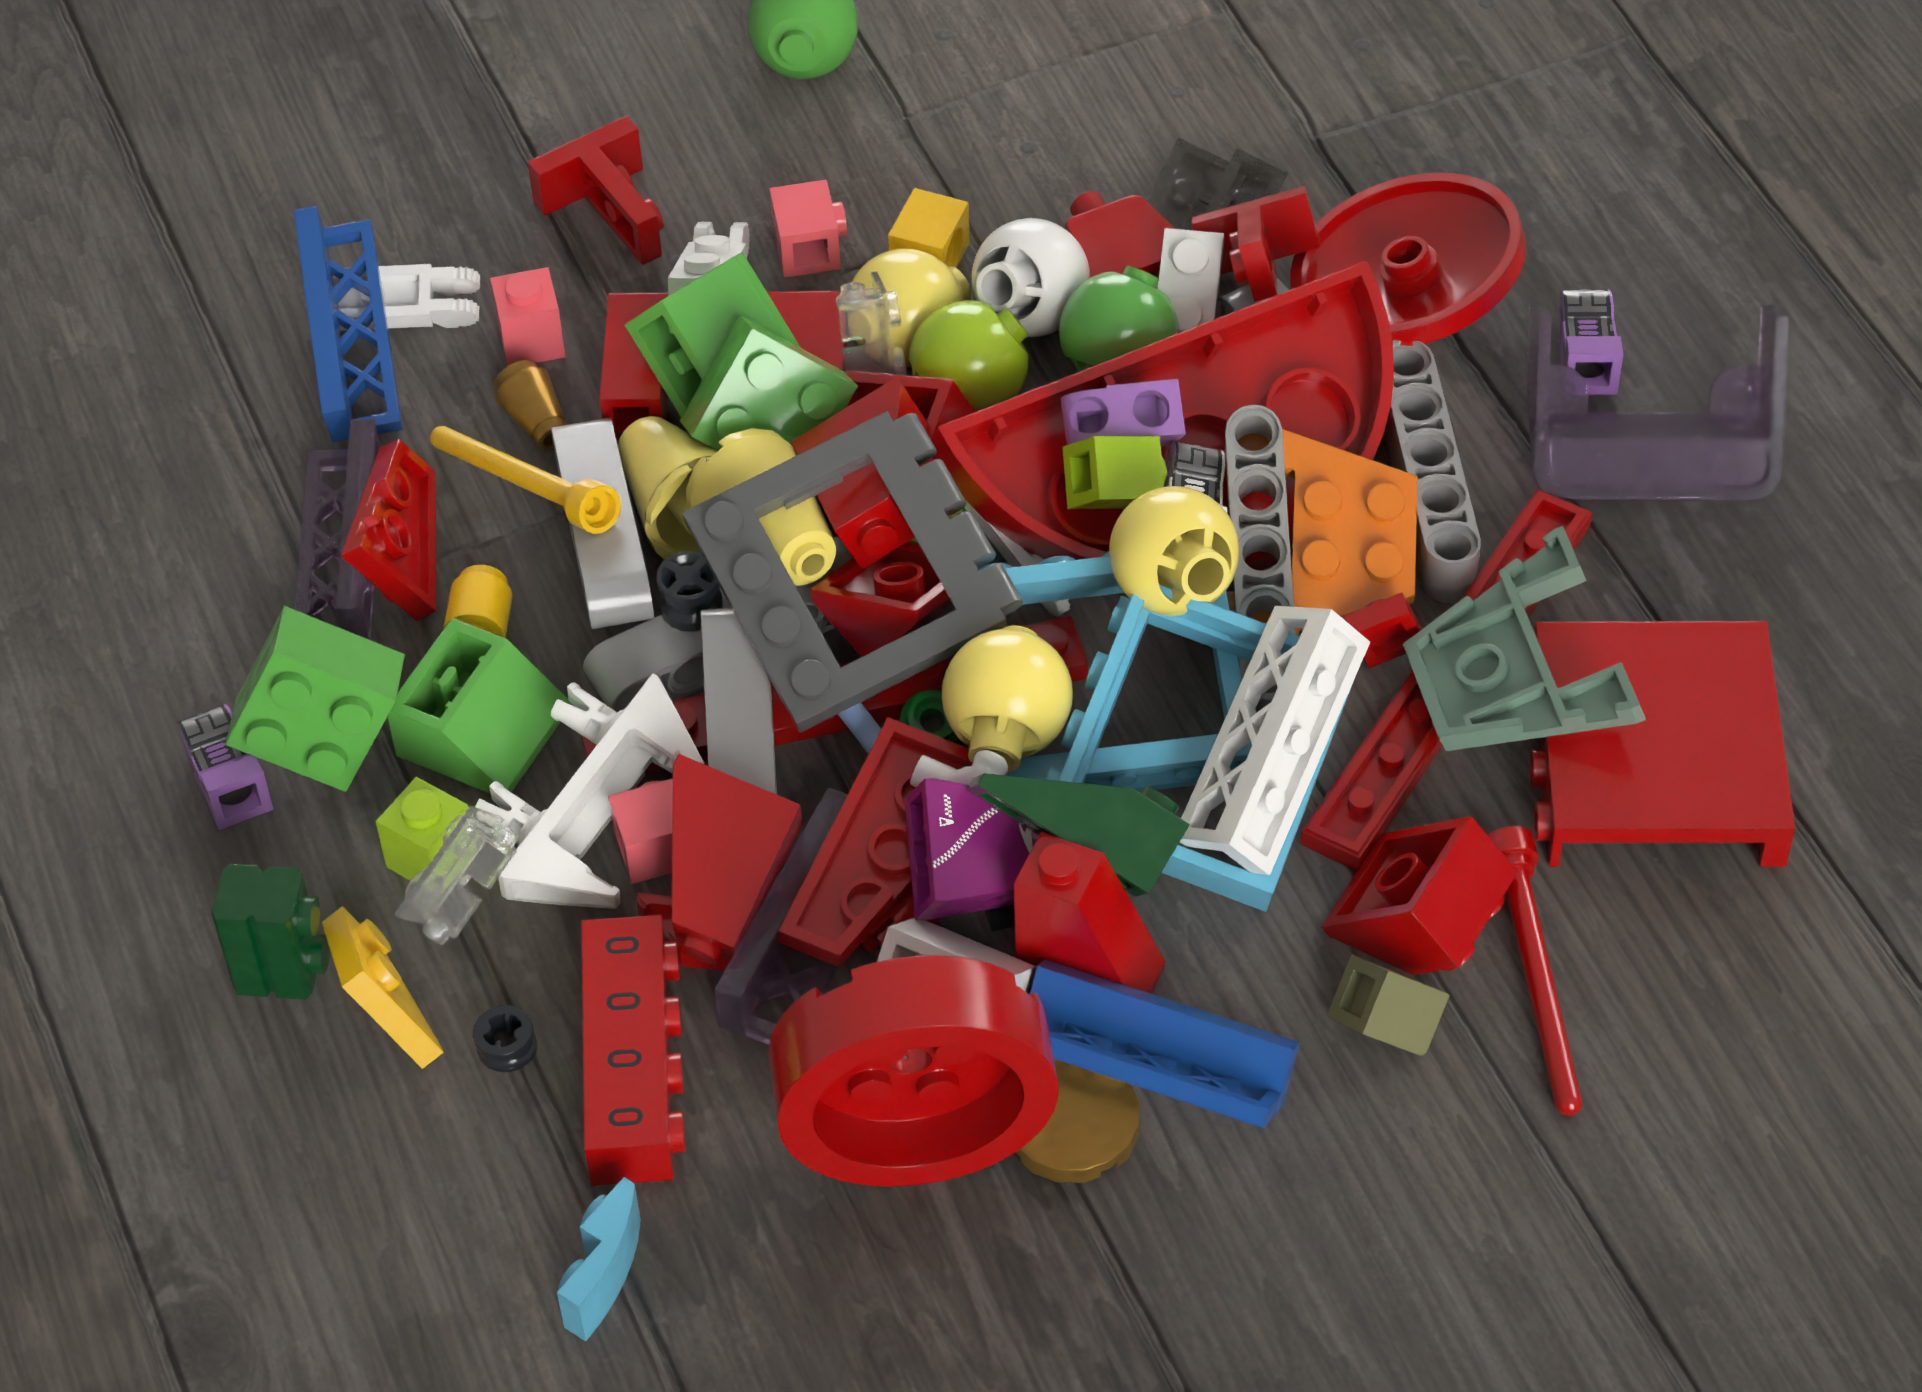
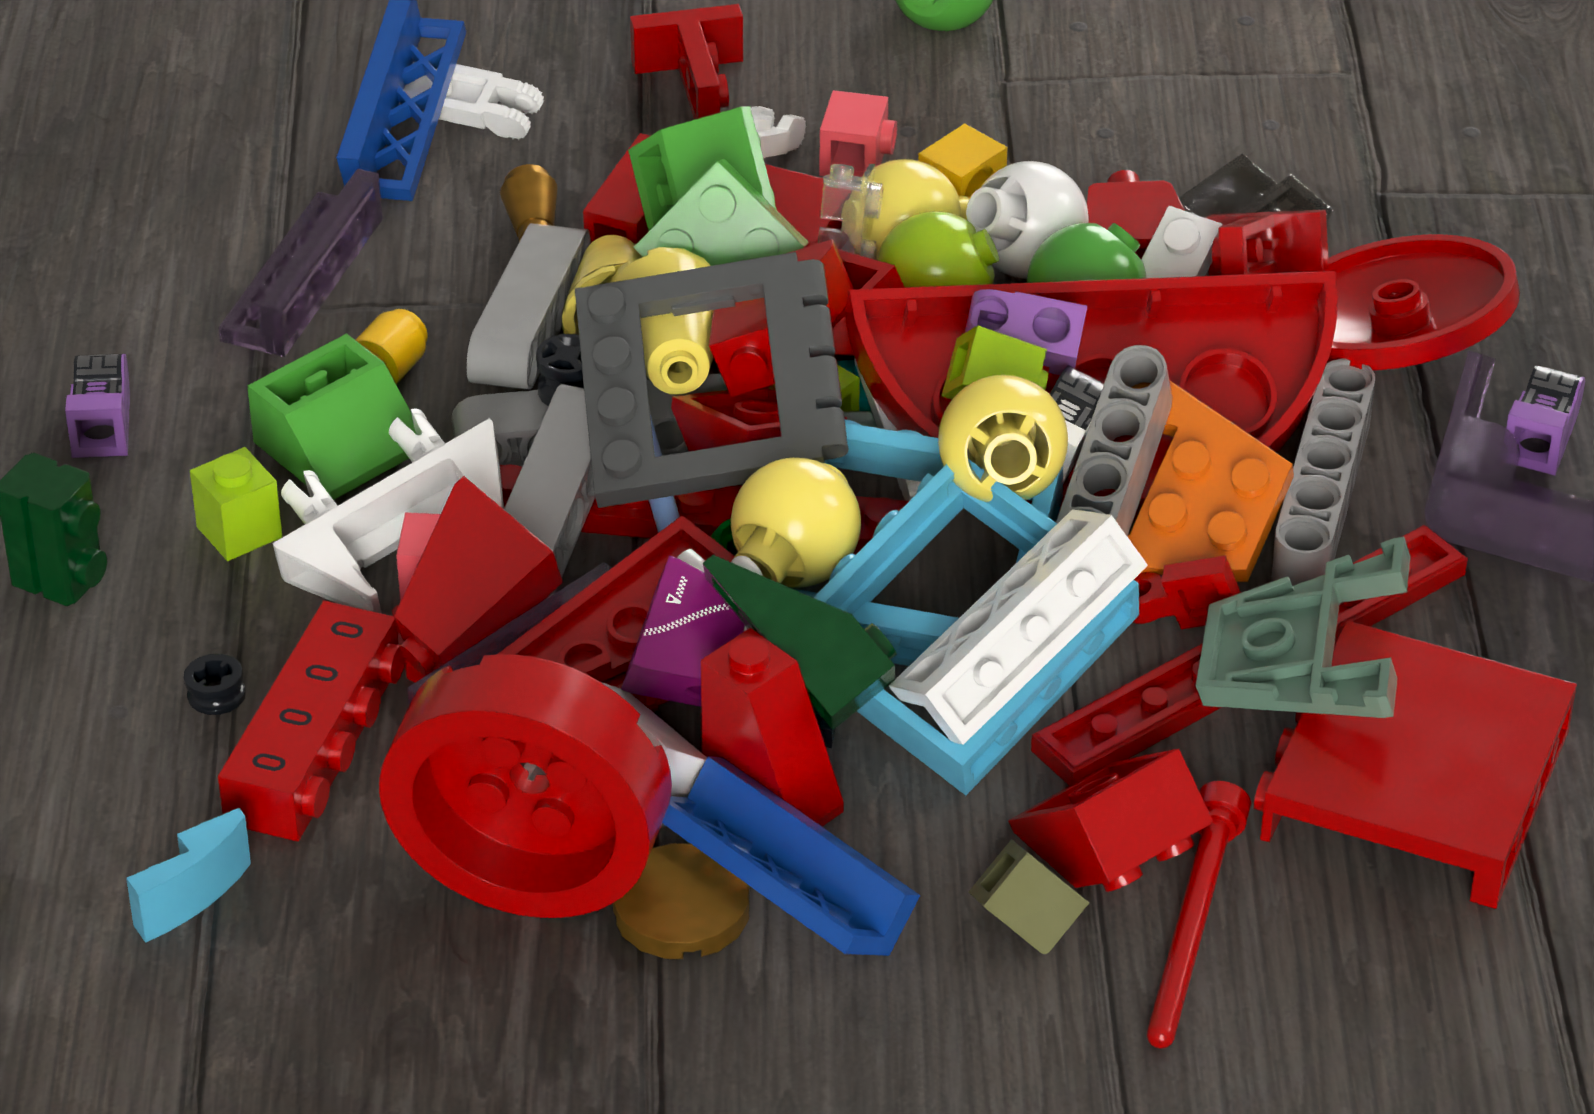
camera: 20 degrees right, 10 degrees down
bright green brick [225,606,405,792] -> none
yellow wing [322,906,444,1069] -> none
red wing [340,439,436,621] -> none
clear hinge [395,806,520,945] -> none
yellow piece [430,426,621,534] -> none
coral brick [490,267,566,366] -> none

